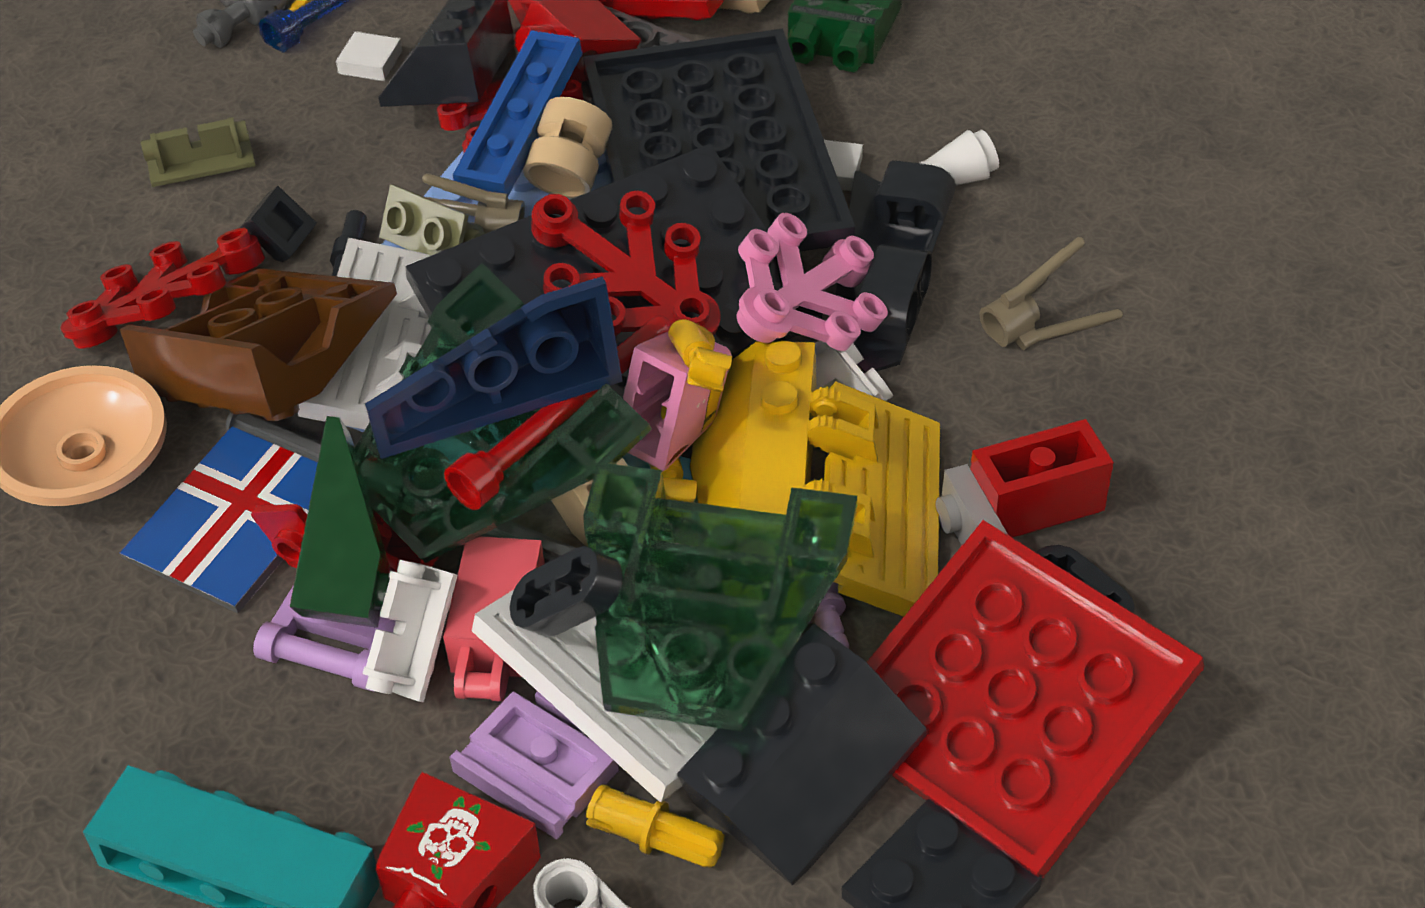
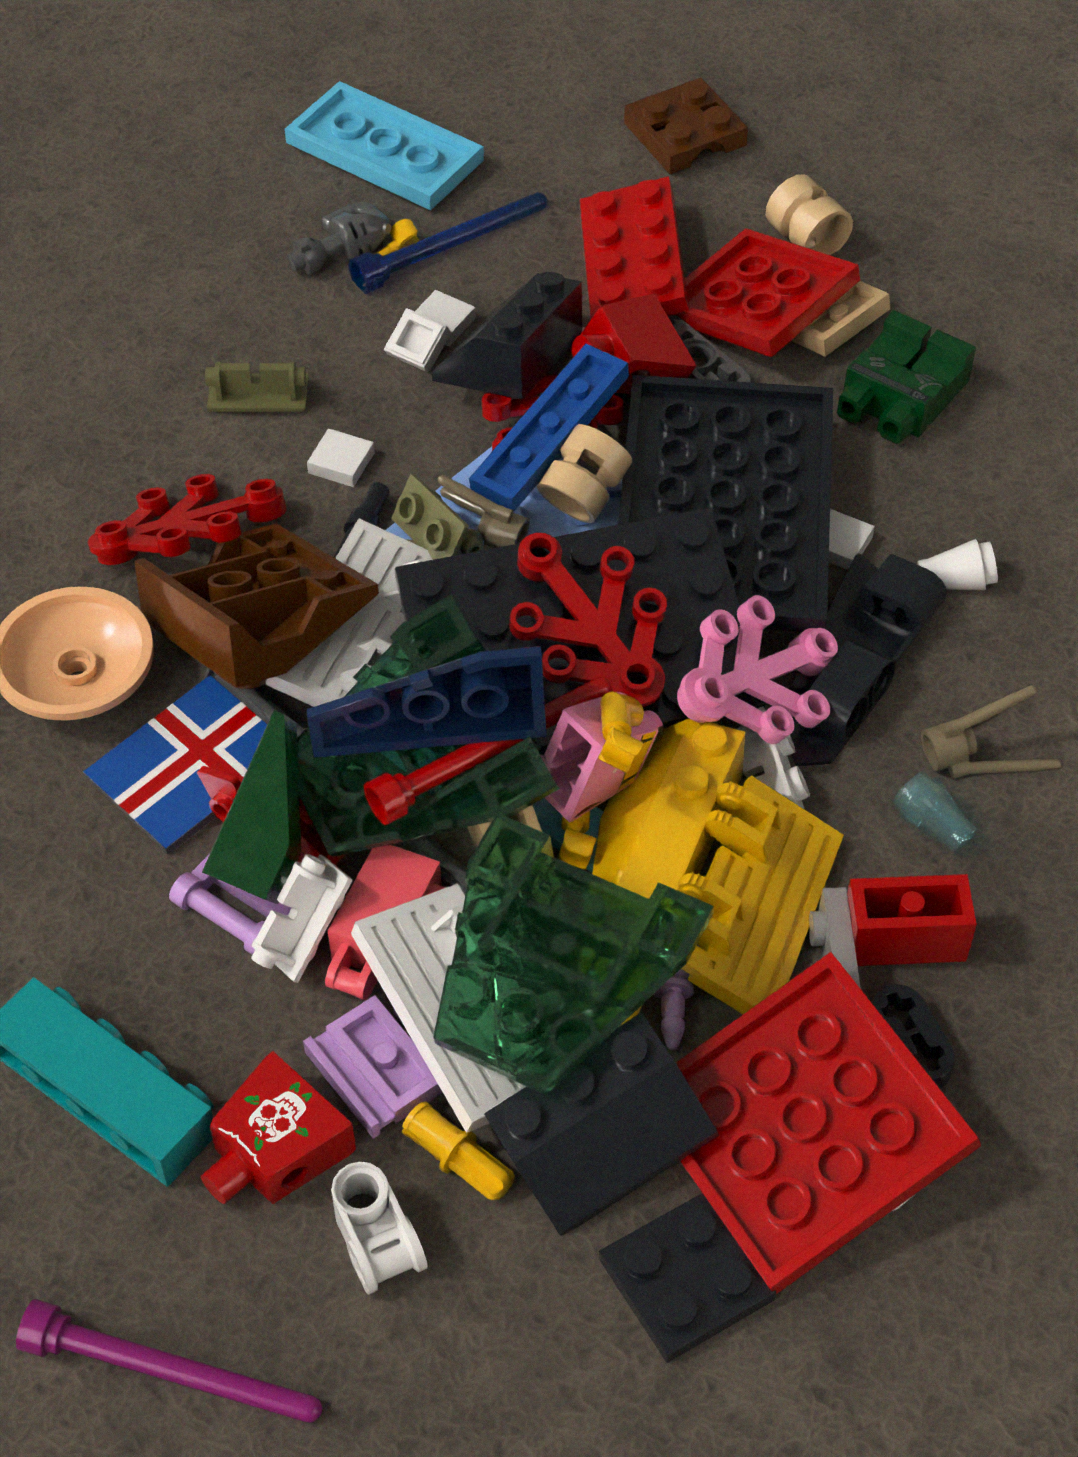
camera: 15 degrees right, 5 degrees up
black plate [240,186,317,262] -> none
black beam [509,546,623,638] -> none
none -> white tile [307,428,375,487]
none -> white tile [384,308,451,372]
none -> clear light blue cone [892,771,978,853]

